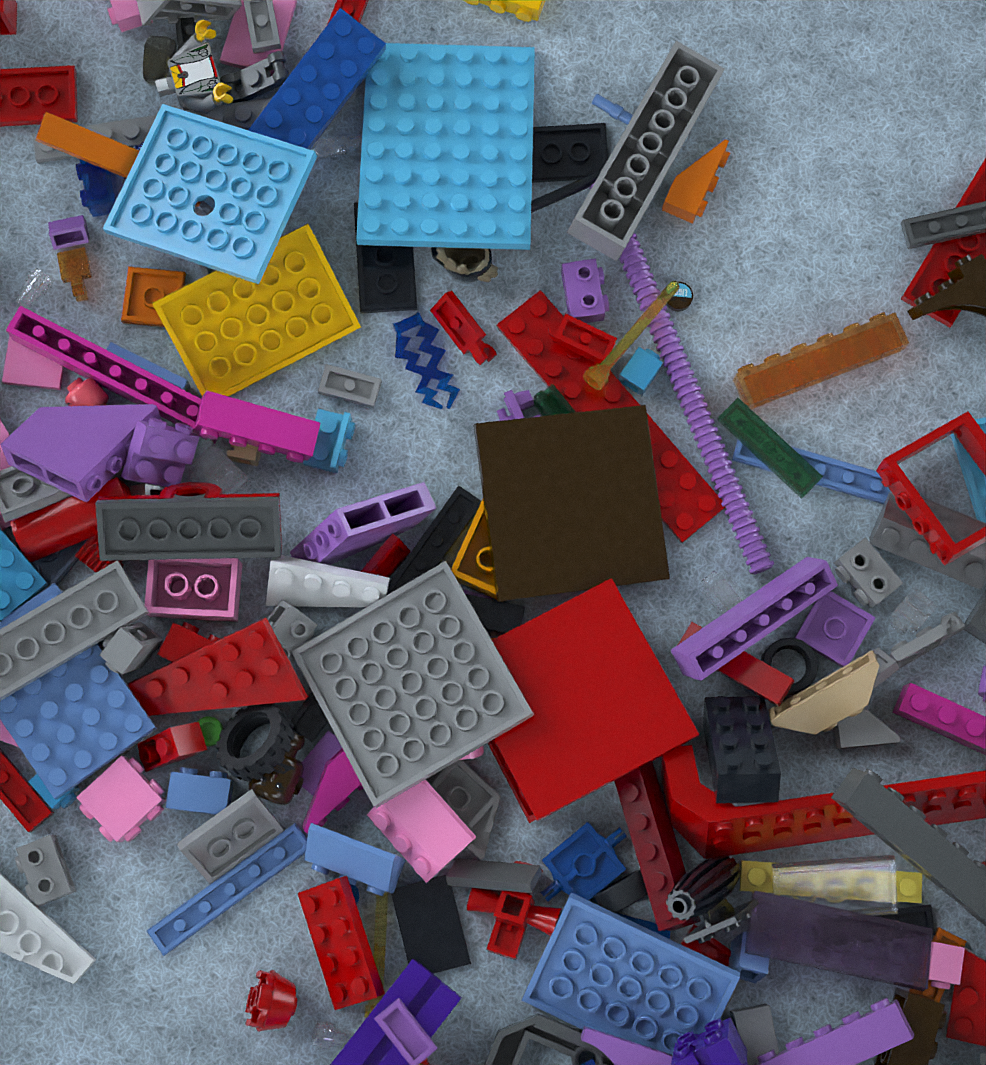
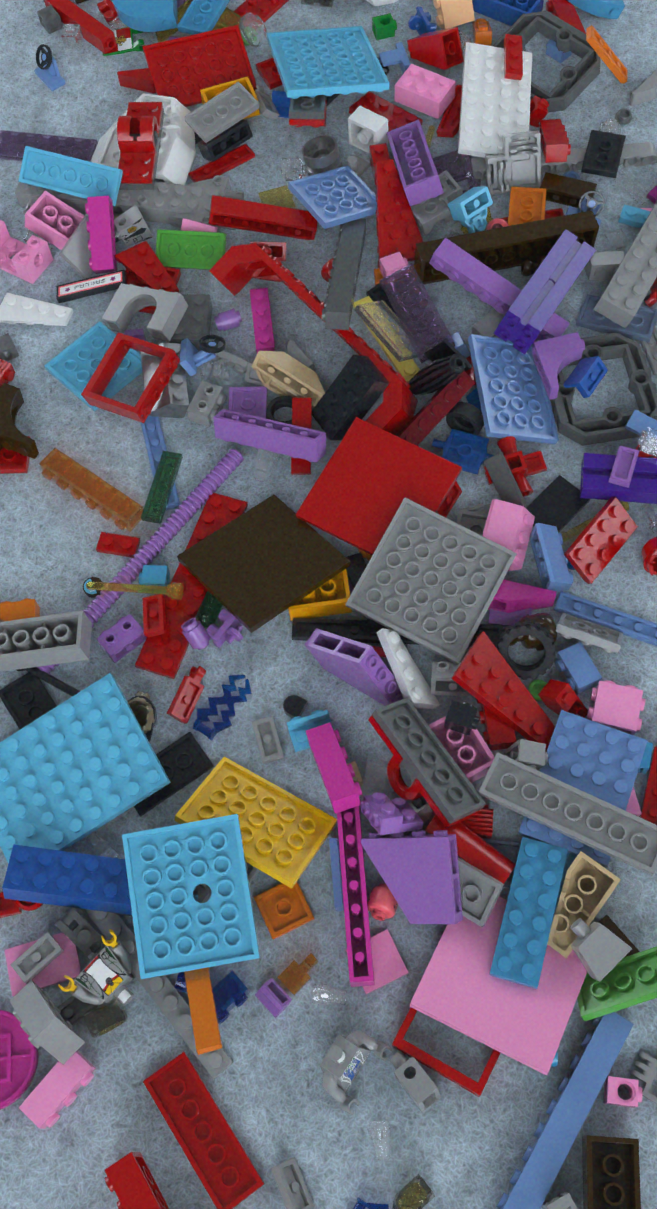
camera: 115 degrees left, 15 degrees down
none -> red plate [96,532,141,558]
none -> medium blue piece [179,335,226,376]
none -> medium lavender brick [181,618,210,650]
none -> black tile [283,695,308,718]
none -> black brick [444,700,480,736]

